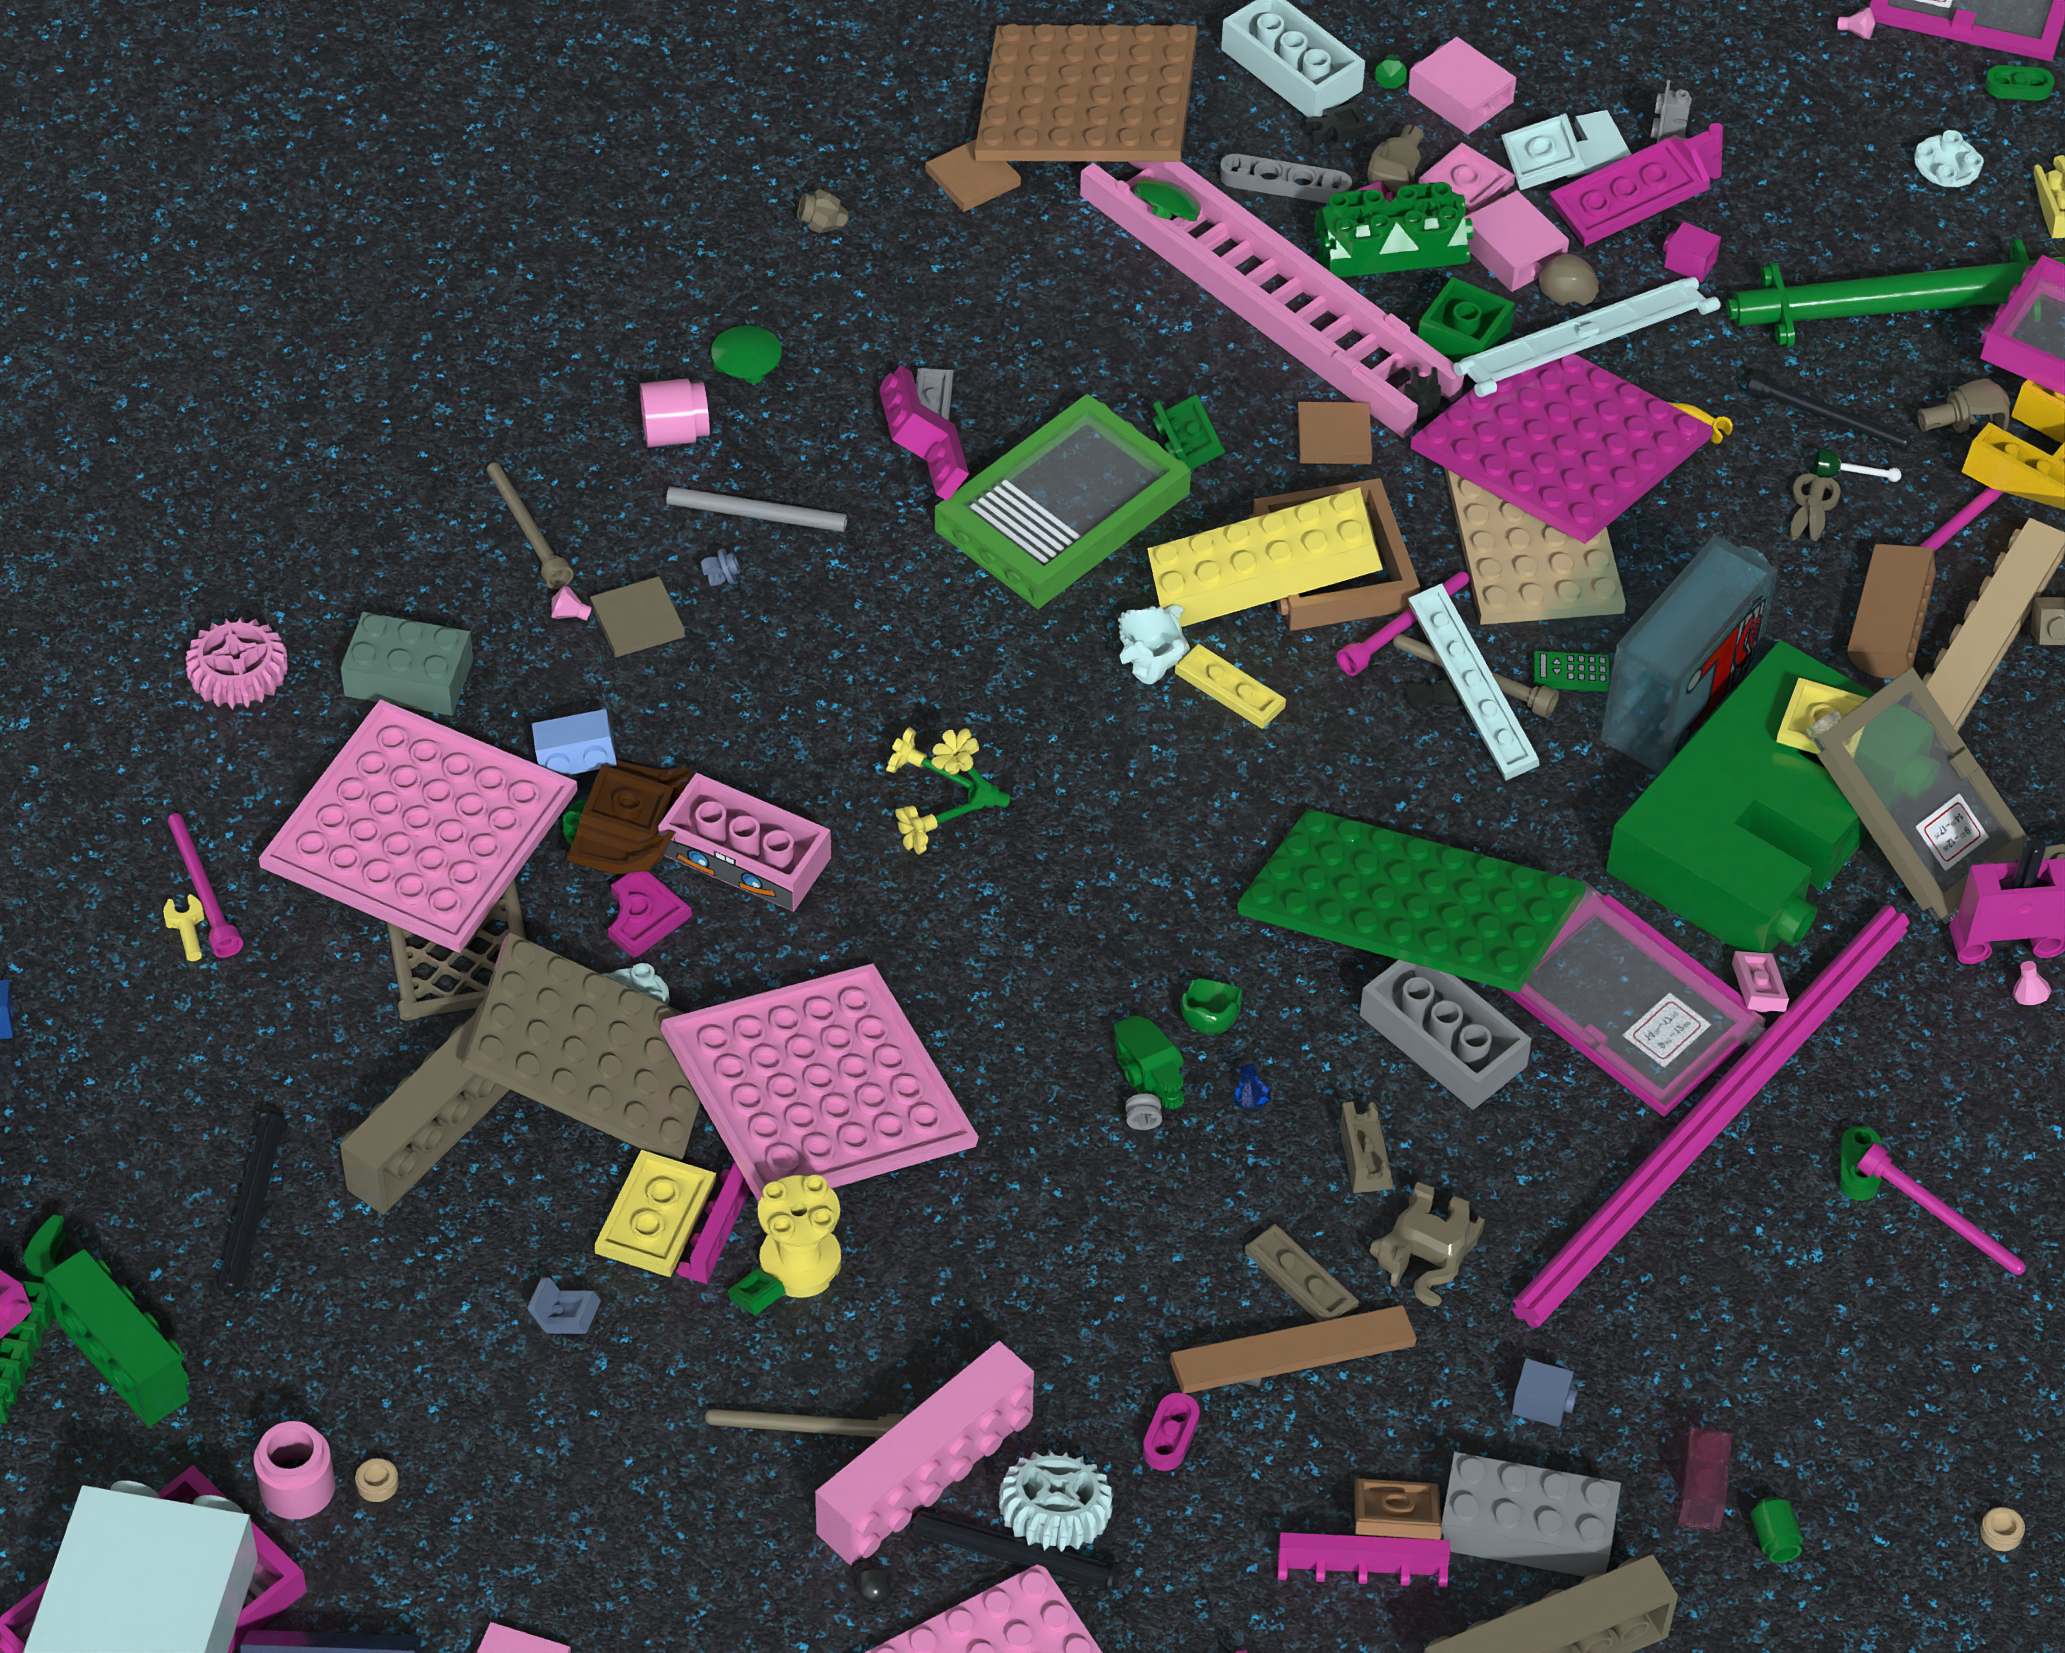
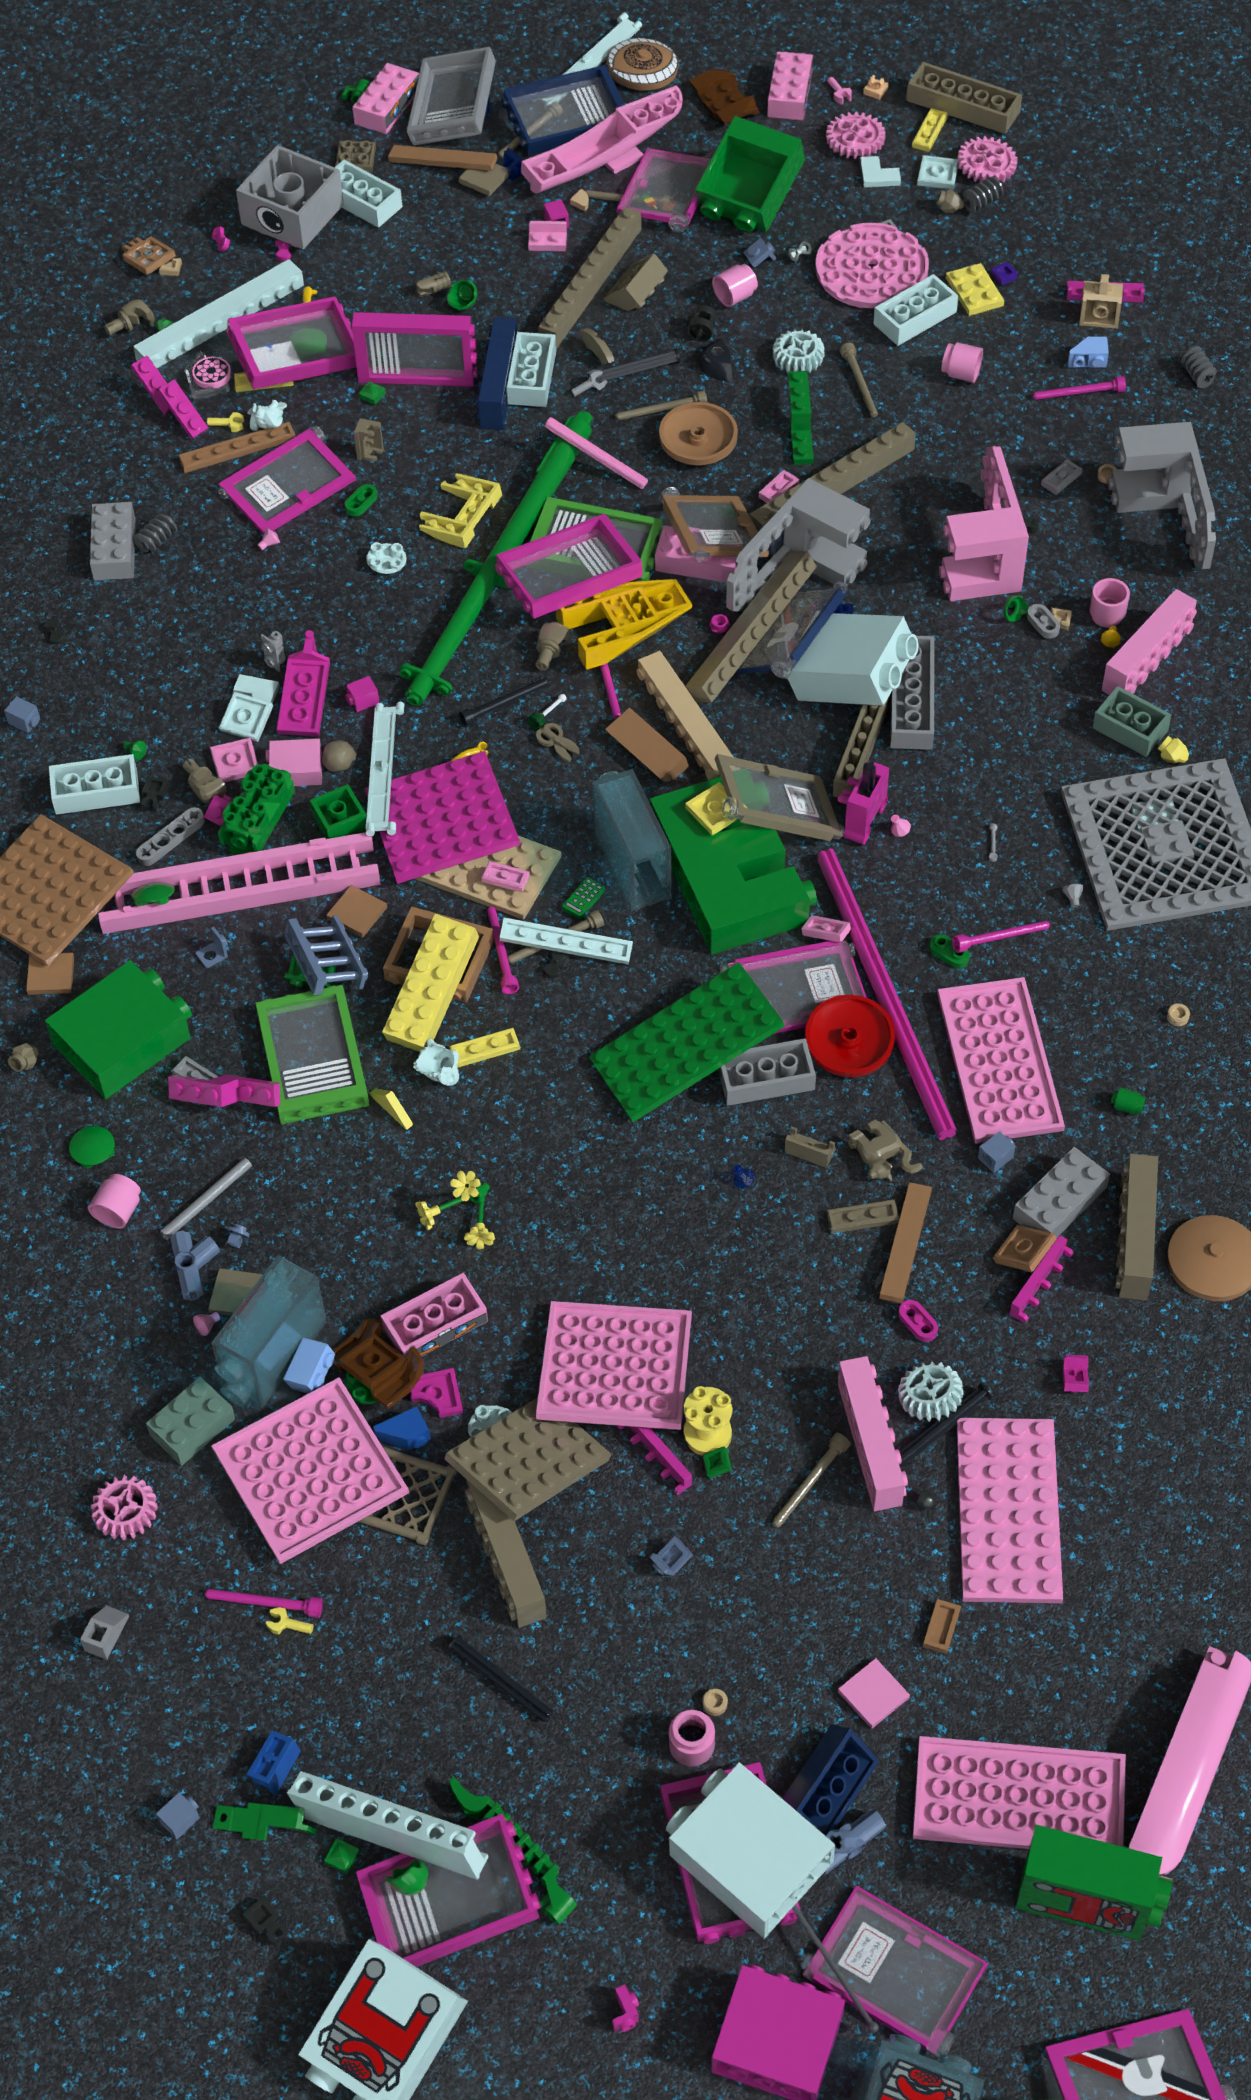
camera: 55 degrees left, 5 degrees up
green brick [43,1249,189,1428] -> none
dark tan piece [487,462,574,589] -> none
light yellow plate [595,1150,716,1277] -> none
green hinge [1113,1015,1184,1110] -> none
light grey bush [1125,1094,1162,1130] -> none
green hair [1180,979,1243,1035] -> none
pearl dark grey plate [1404,367,1441,419] -> none
bright pink brick [1408,37,1516,135] -> none
clear pink brick [1677,1427,1732,1531] -> none
none -> green brick [45,960,192,1100]
none -> light grey slope [80,1606,129,1659]
none -> sand blue piece [170,1231,220,1301]
none -> sand blue bracket [196,926,228,968]
none -> clear light blue brick [211,1255,327,1408]
none -> sand blue fence [284,915,368,995]
none -> light yellow tile [369,1089,413,1130]
none -> blue slope [373,1407,431,1450]
none -> bright pink plate [481,861,530,893]
none -> red dish [805,995,895,1077]
none -> bright pink plate [937,977,1065,1143]

